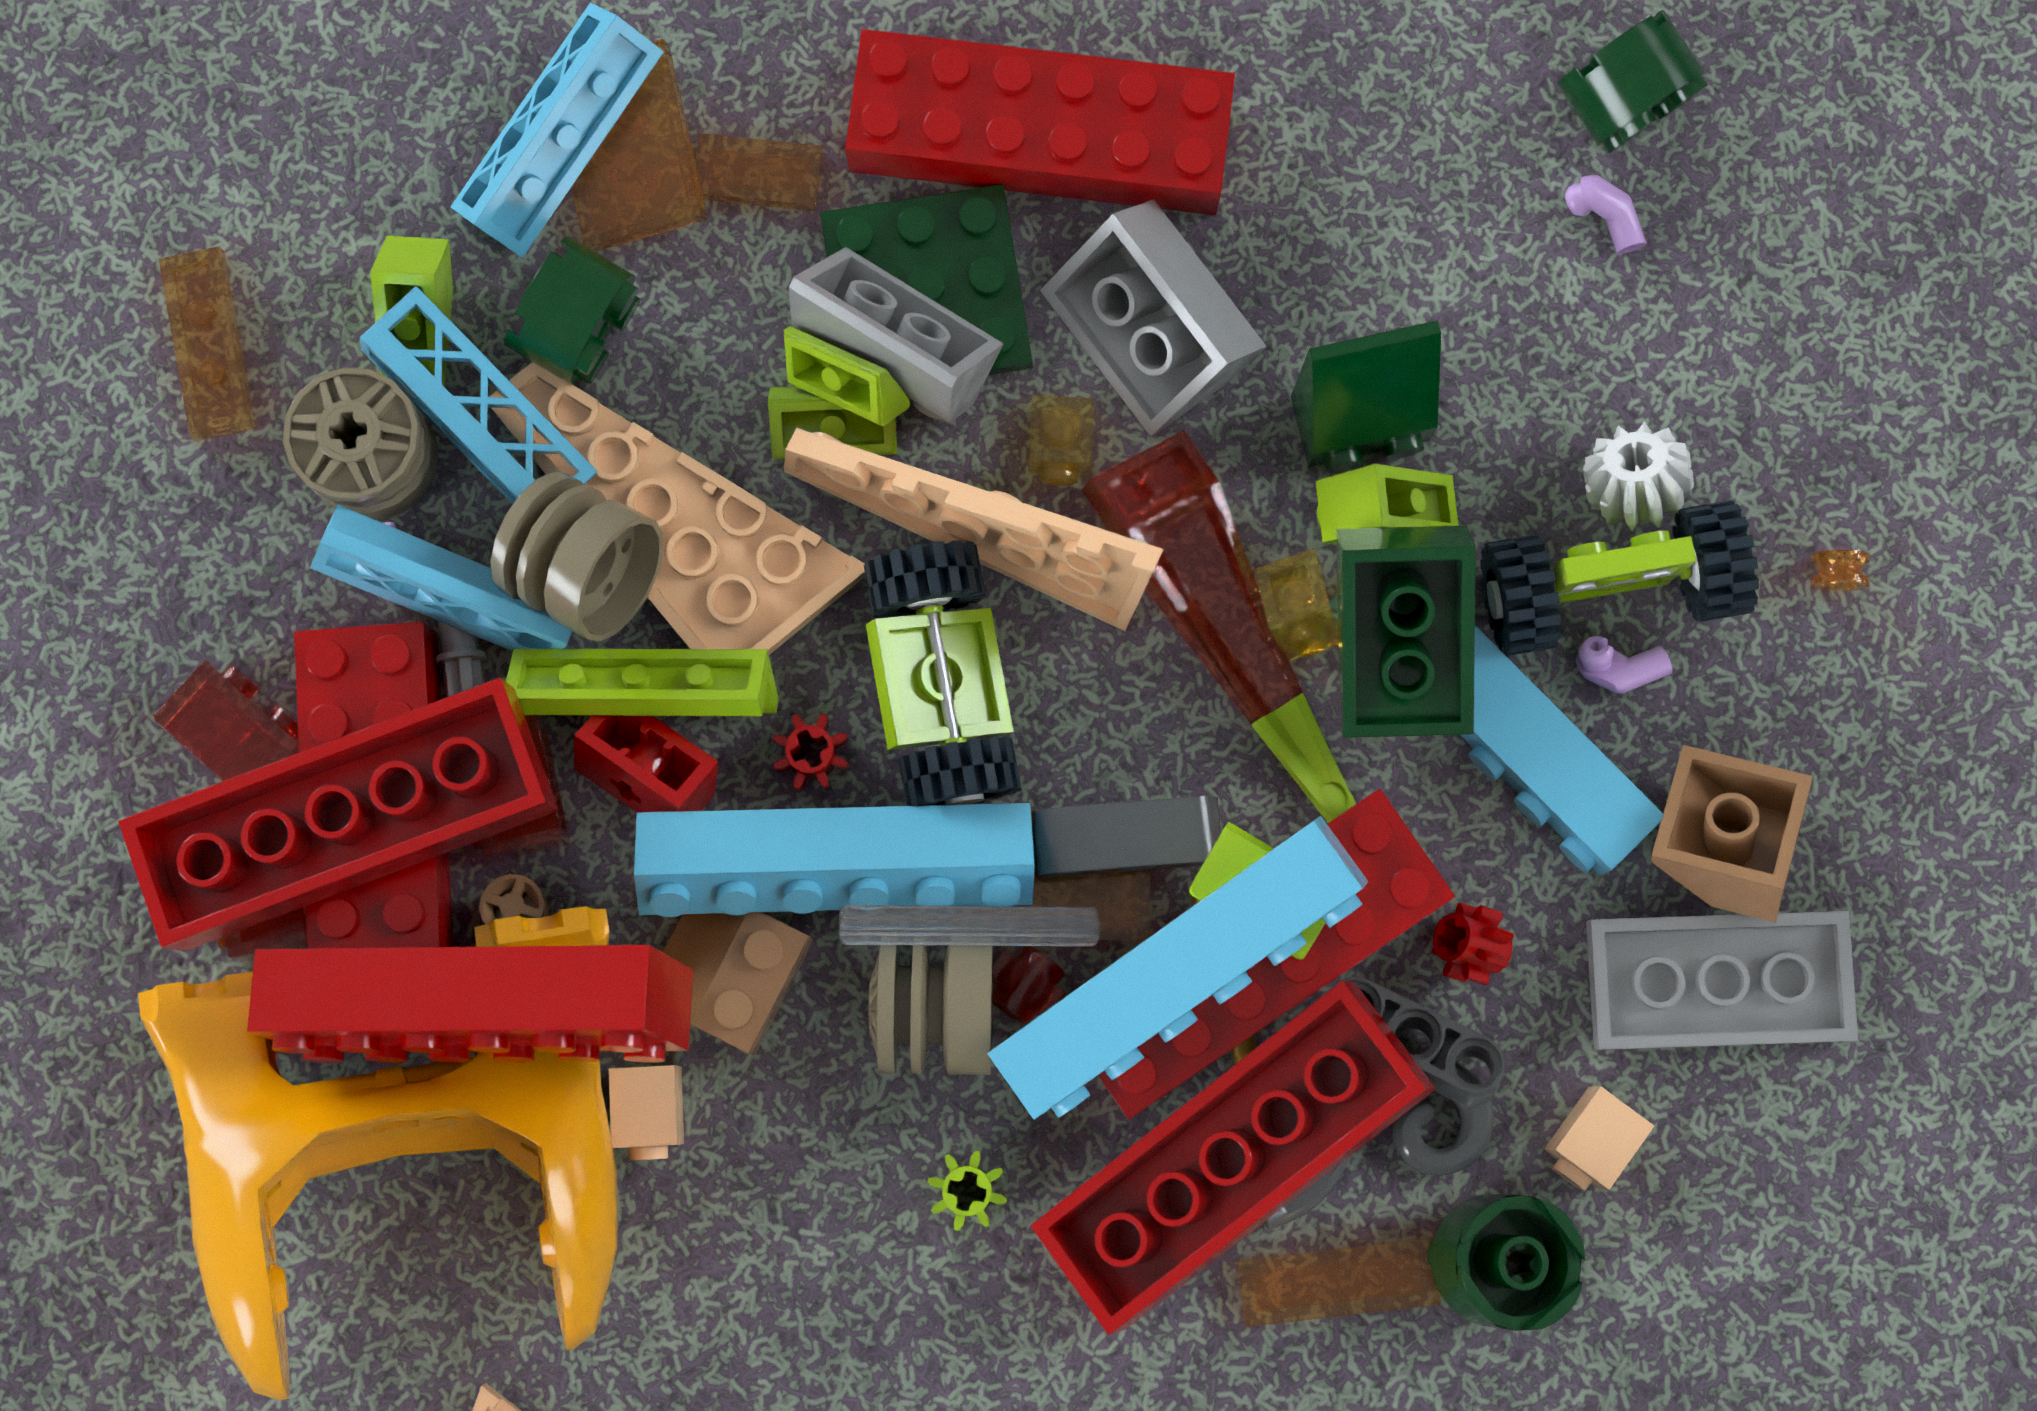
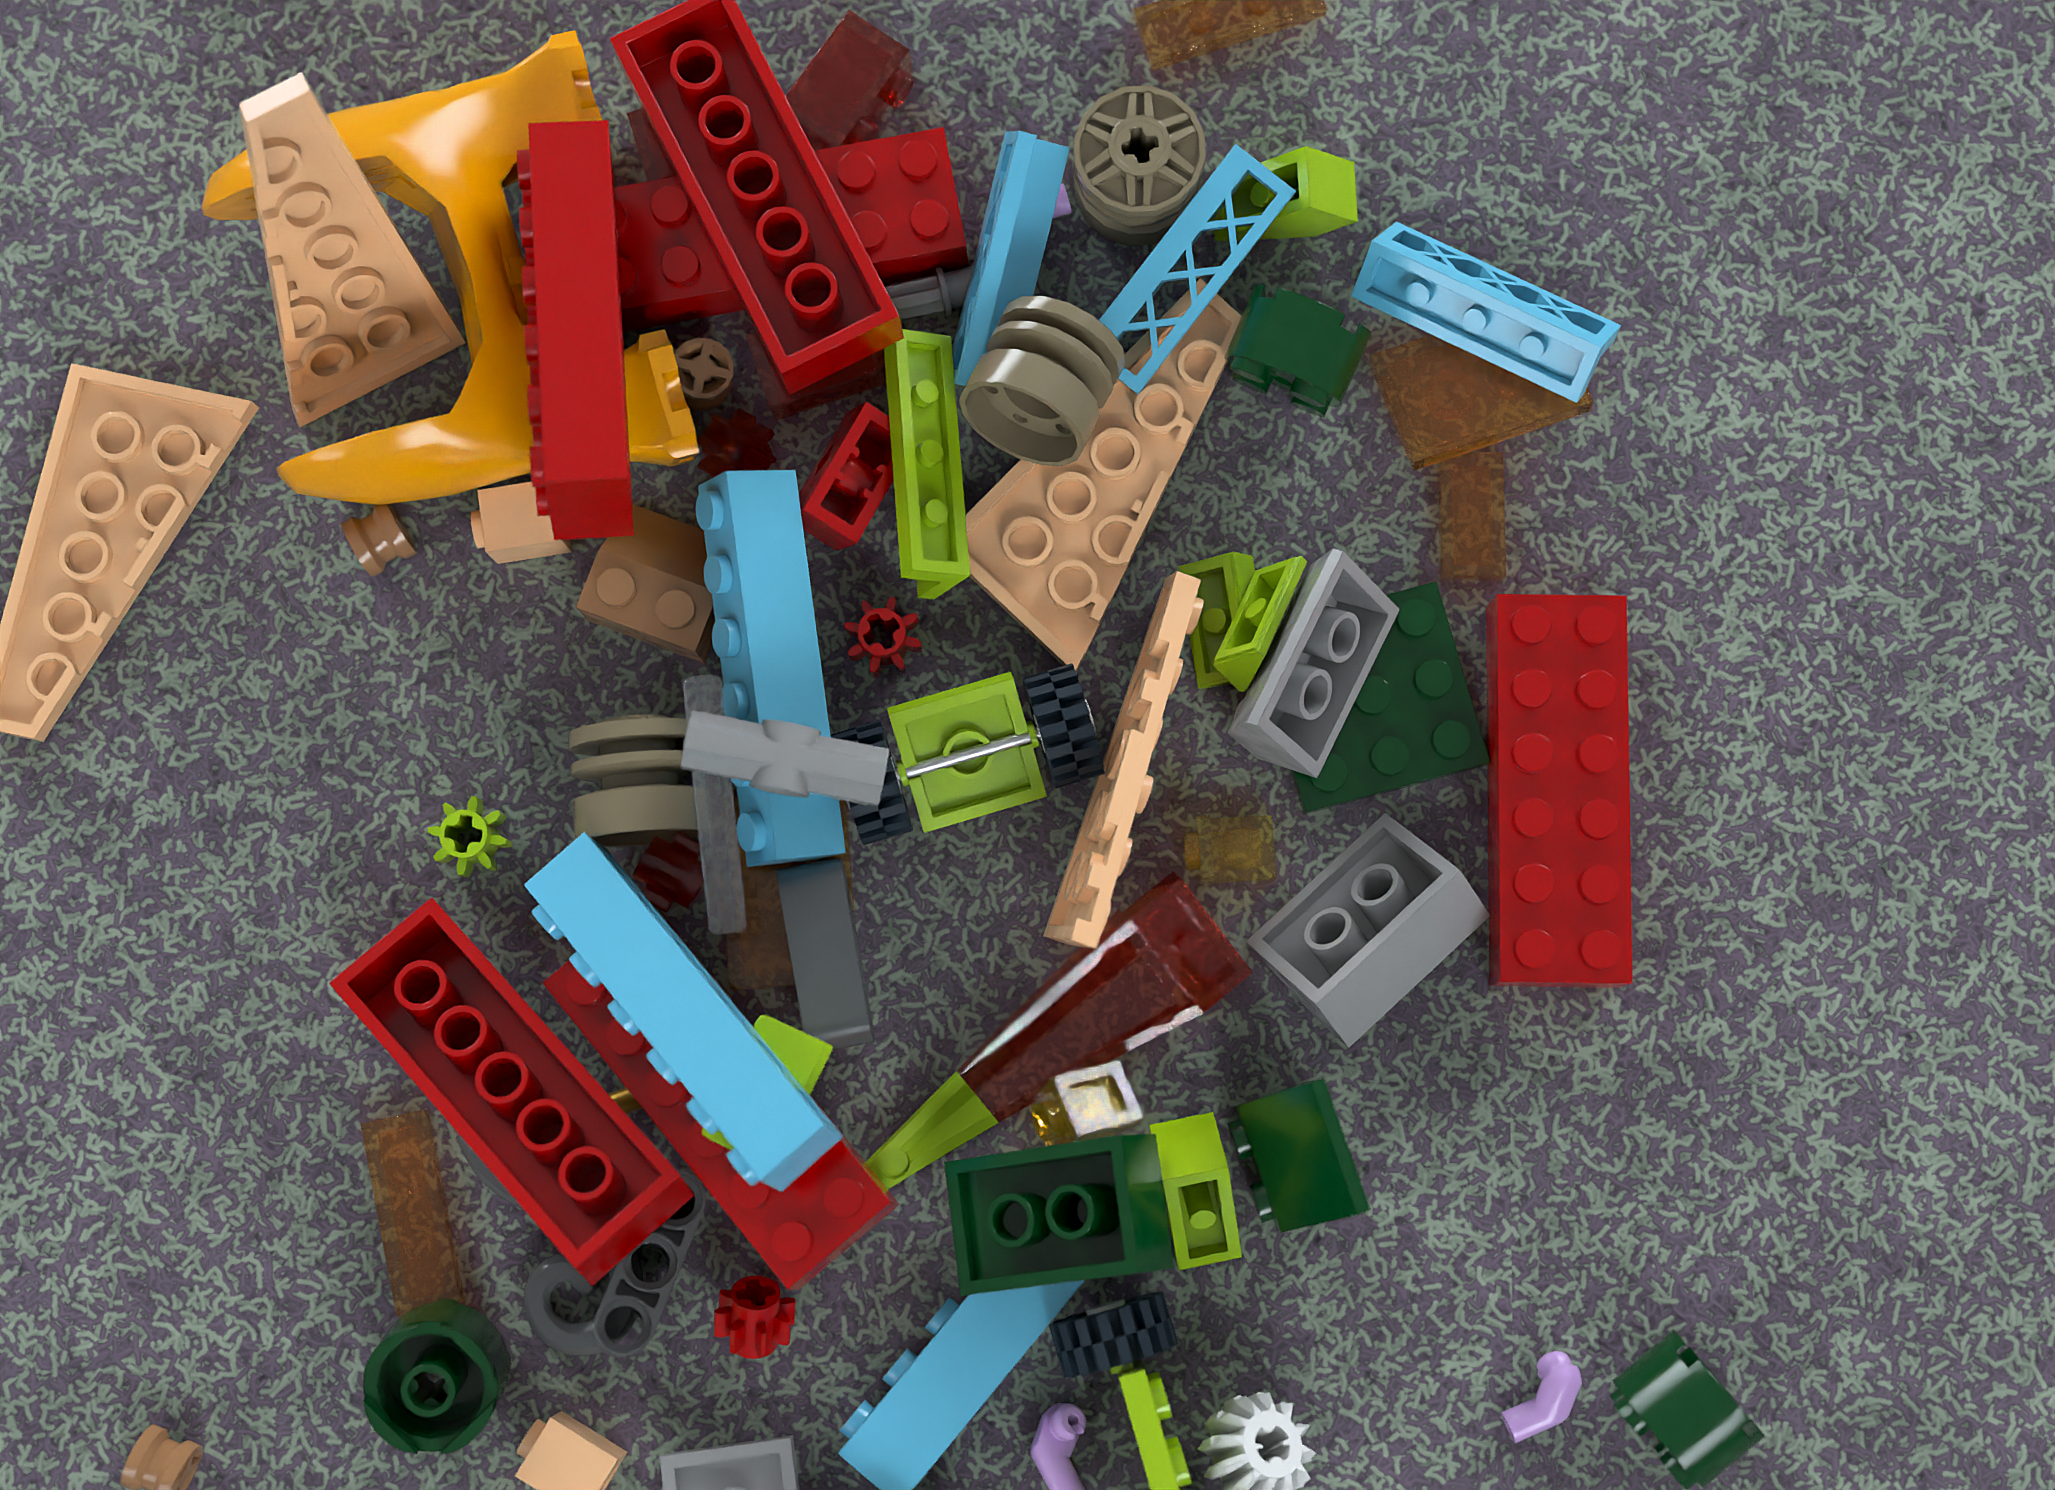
camera: 90 degrees right, 0 degrees up
none -> light nougat wing [239,73,466,428]
none -> medium nougat wheel [341,503,418,577]
none -> light grey piece [681,711,890,807]
none -> clear red gear [696,408,777,478]

